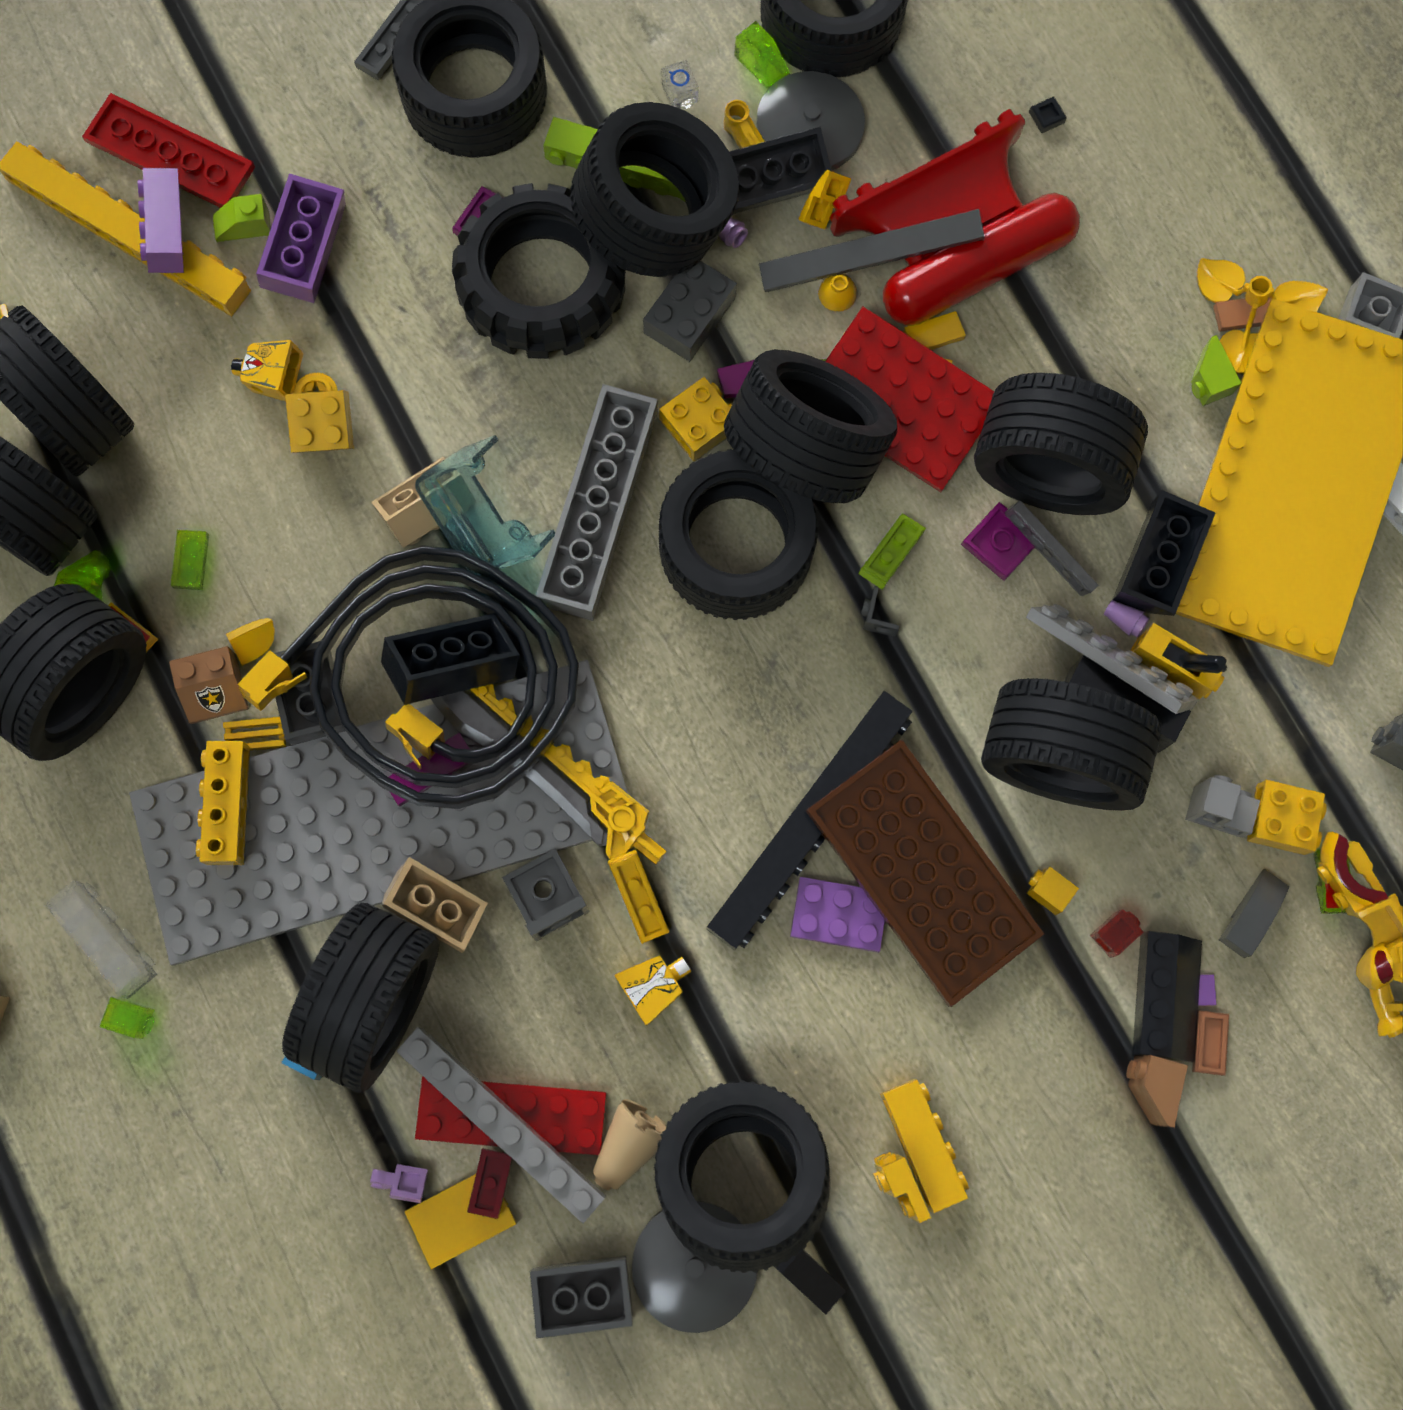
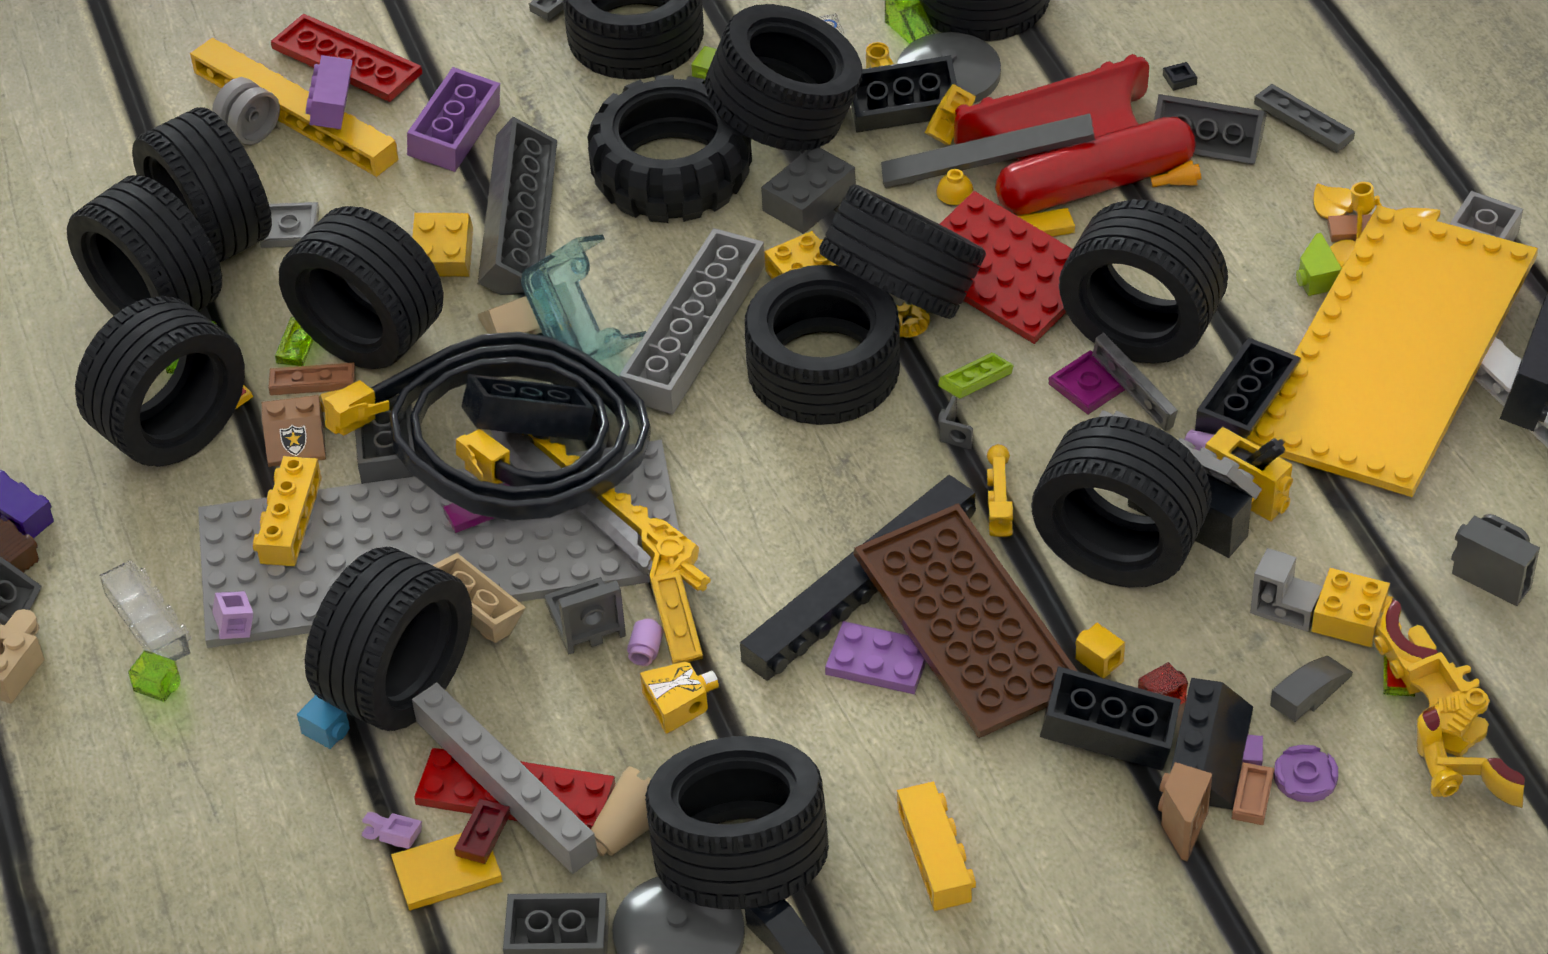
camera: 15 degrees right, 30 degrees down
lime slope [213,194,271,242] -> none
yellow tile [223,717,286,751] -> none
yellow torso [231,340,303,401] -> none
lavender cone [719,217,748,248] -> none
yellow plate [873,1152,931,1223] -> none
none -> light grey wheel [212,77,280,145]
none -> lavender brick [212,591,253,639]
none -> light grey tile [260,202,319,248]
none -> nougat tile [268,363,355,395]
none -> black tyre [279,206,444,369]
none -> dark grey slope [478,117,557,295]
none -> lavender brick [627,619,664,666]
none -> yellow plate [987,444,1013,537]
none -> black brick [1039,666,1181,771]
none -> light orange cone [1150,160,1202,187]
none -> dark grey slope [1154,94,1267,164]
none -> dark grey plate [1254,84,1355,152]
none -> medium lavender tile [1274,745,1338,802]

